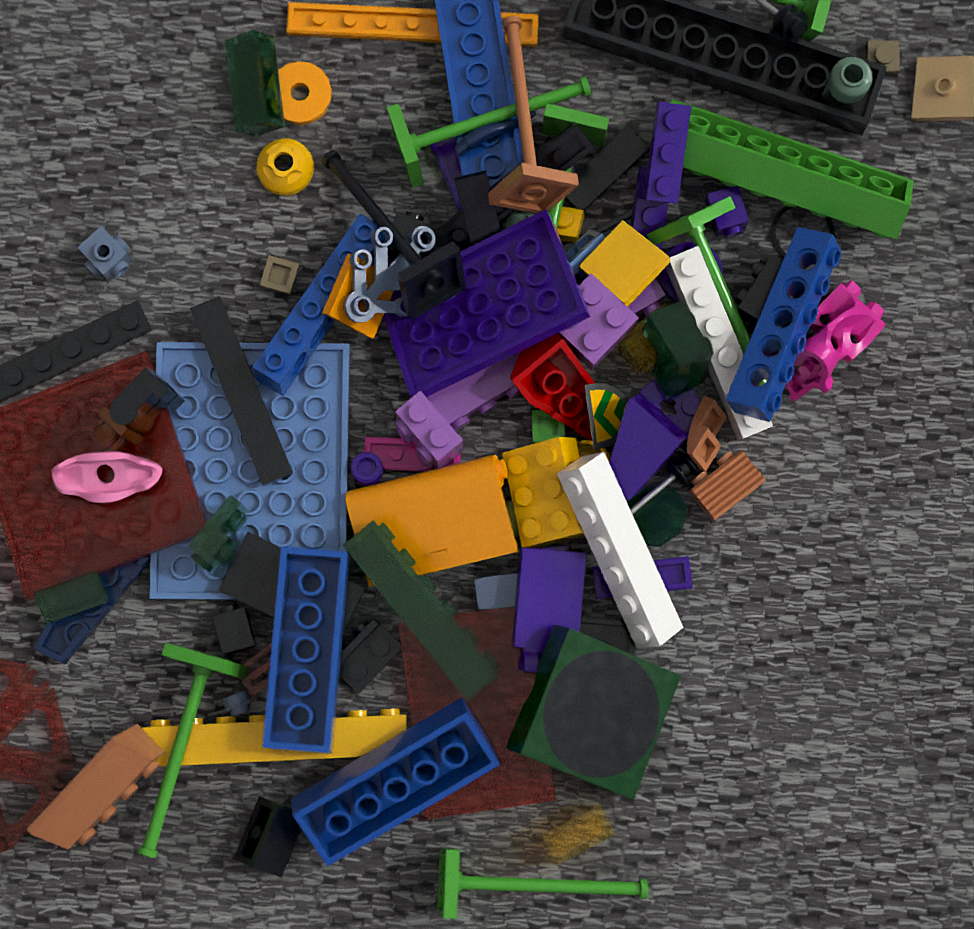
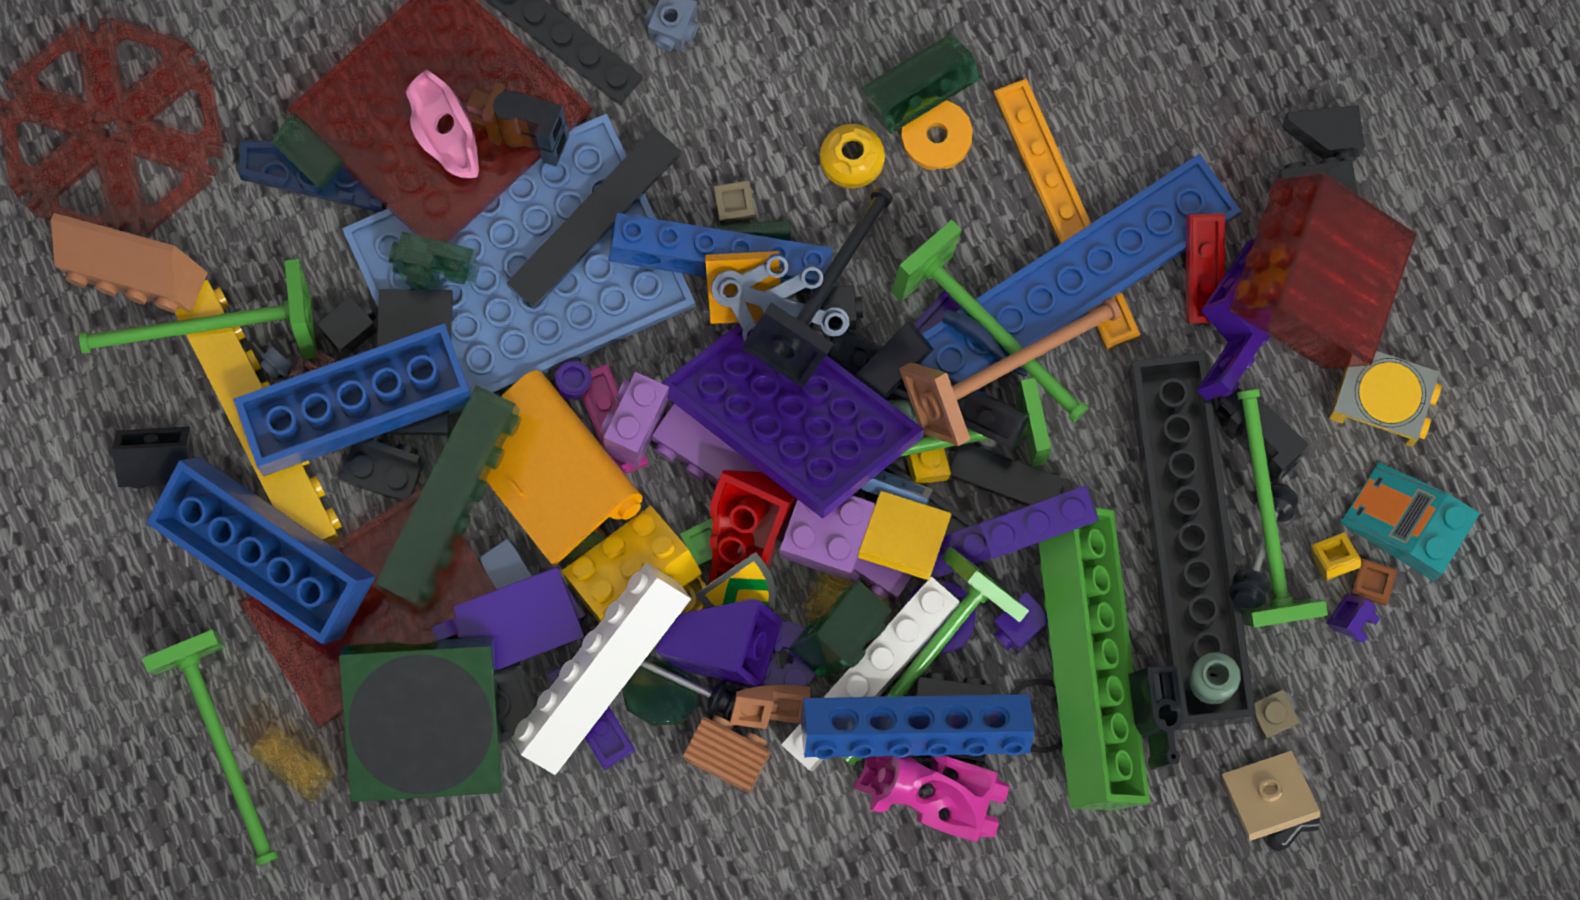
camera: 65 degrees right, 5 degrees down
none -> clear green pin [717,218,791,241]
none -> black piece [1128,666,1183,770]

